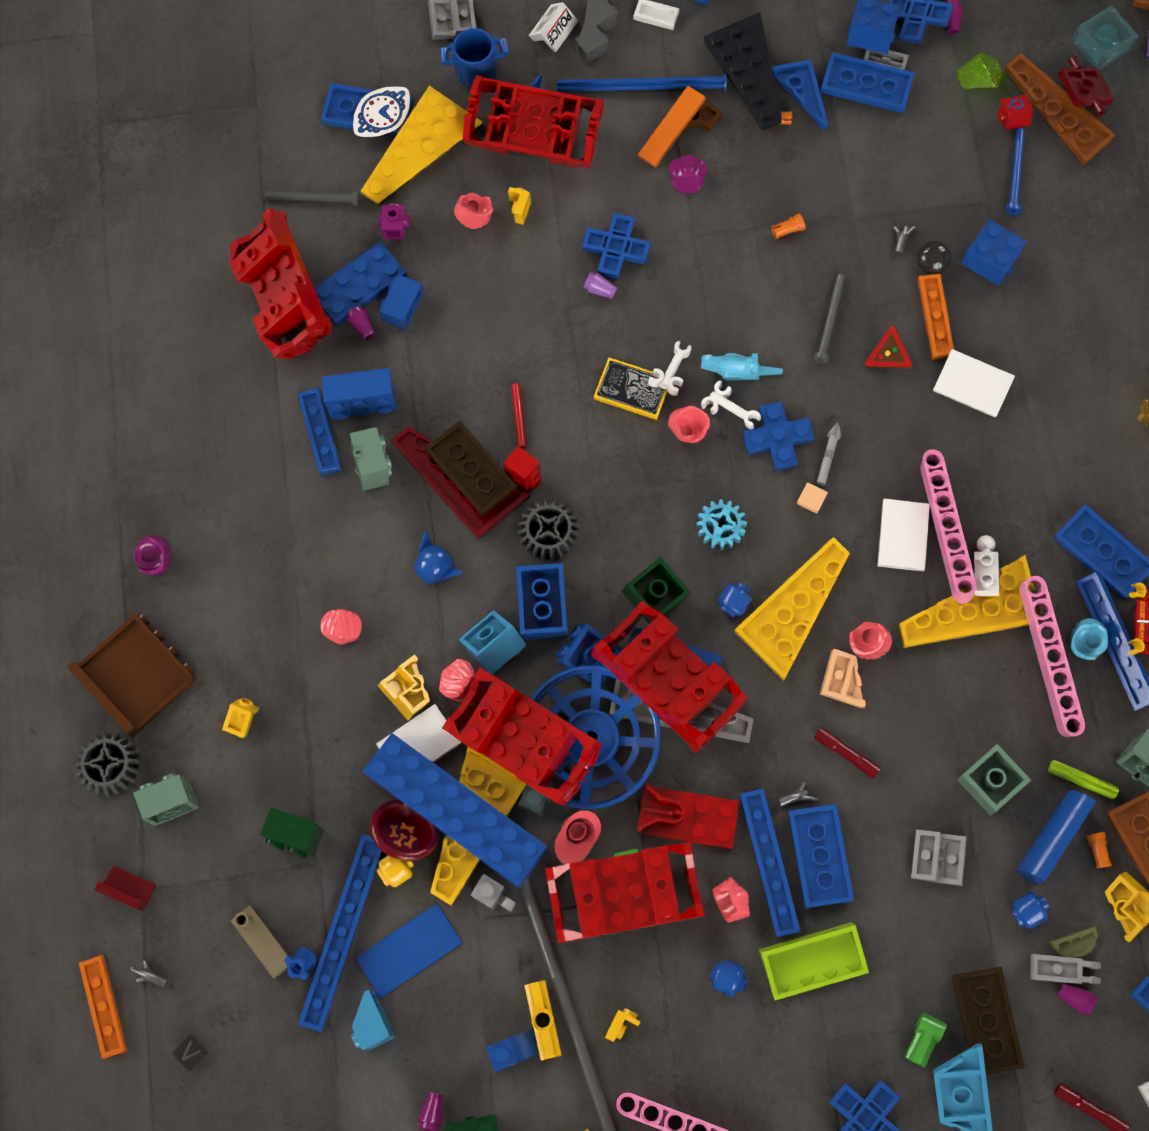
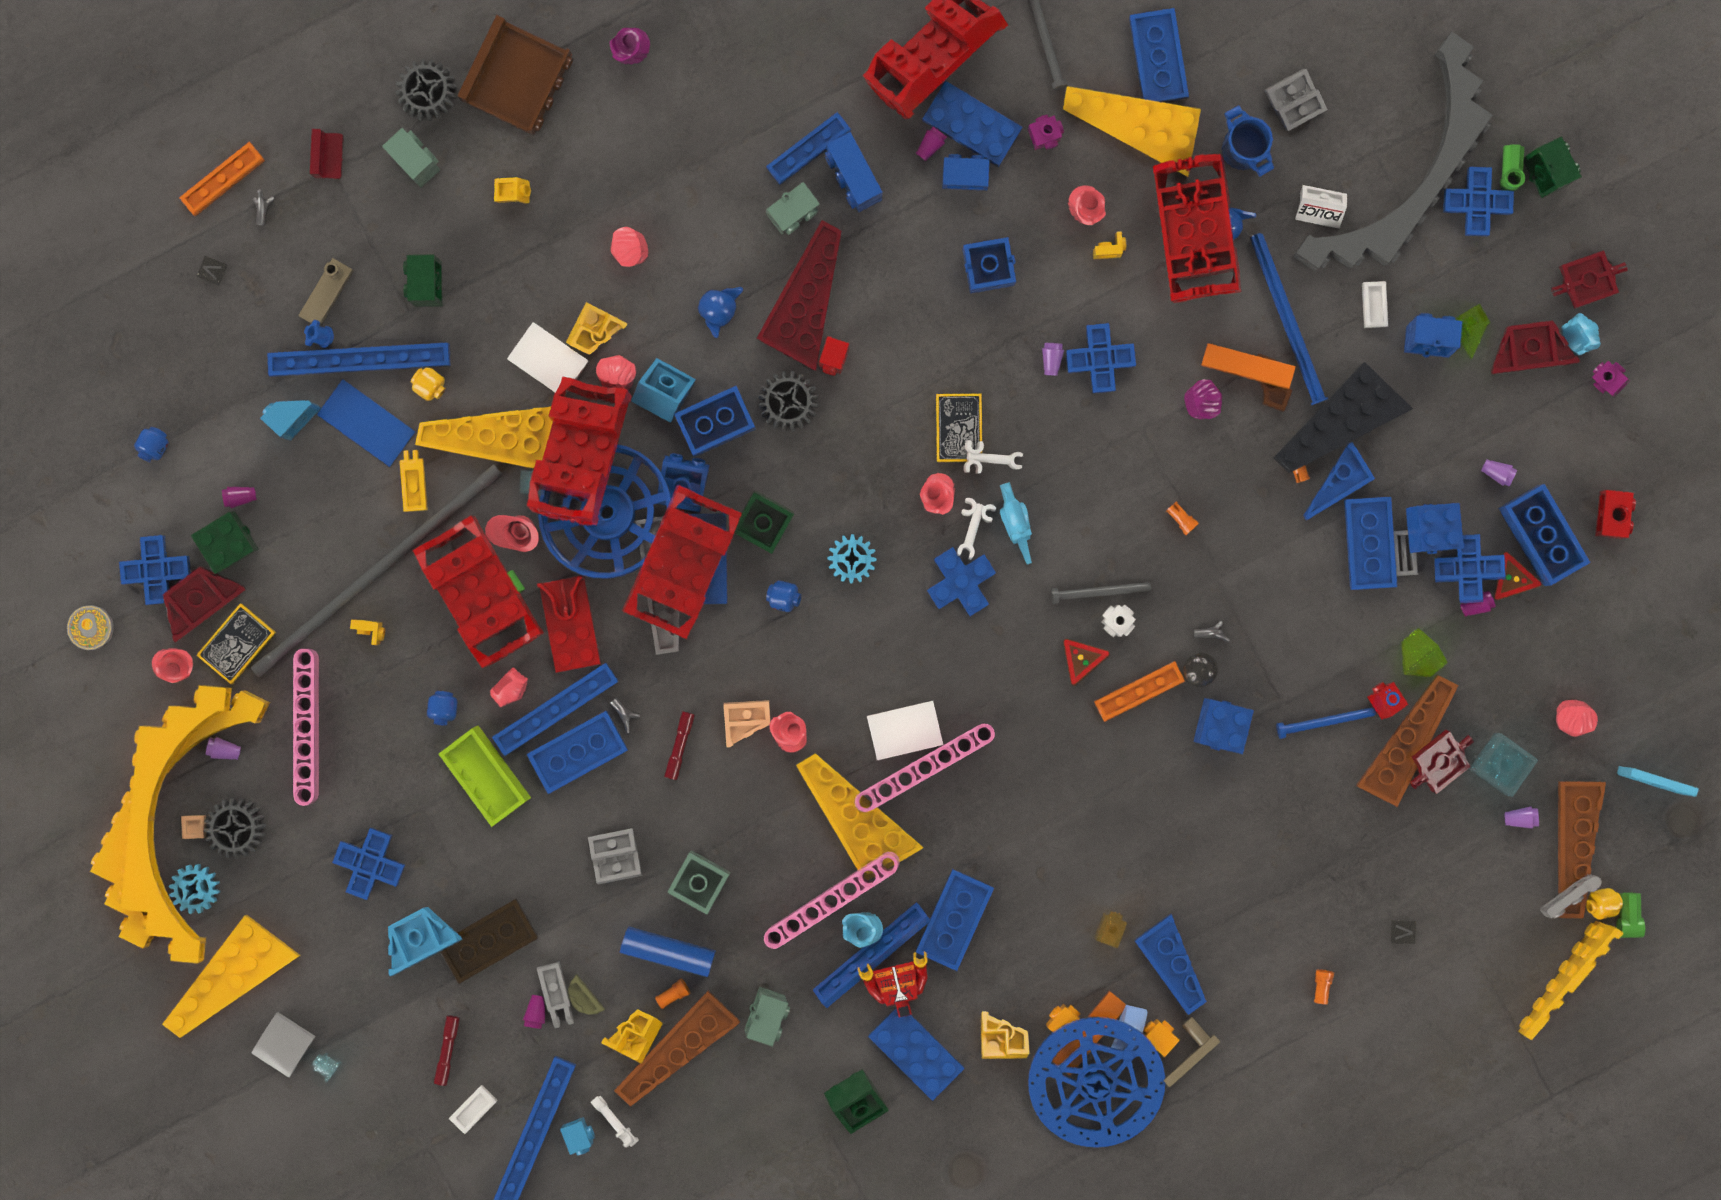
camera: 65 degrees right, 15 degrees up
sticker [353,87,410,137] -> none
blue brick [362,733,548,889] -> none
dark red piece [369,800,440,861] -> none
dark brown plate [424,421,518,517] -> none
light grey brick [471,874,516,912] -> none
blue slope [486,1029,539,1072] -> none
red bar [511,383,527,449] -> none
yellow piece [524,981,562,1060] -> none
yellow wing [734,537,850,681] -> none
light nougat tile [797,482,828,514] -> none
light grey piece [817,422,842,486] -> none
bright green piece [904,1012,947,1068] -> none
white tile [933,349,1015,418] -> none
white plate [974,535,999,596] -> none
blue head [1011,892,1050,929] -> none
lime axle [1048,760,1119,799] -> none
none -> yellow hinge [400,450,428,512]
none -> blue brick [962,237,1016,294]
none -> white brick [1102,605,1136,637]

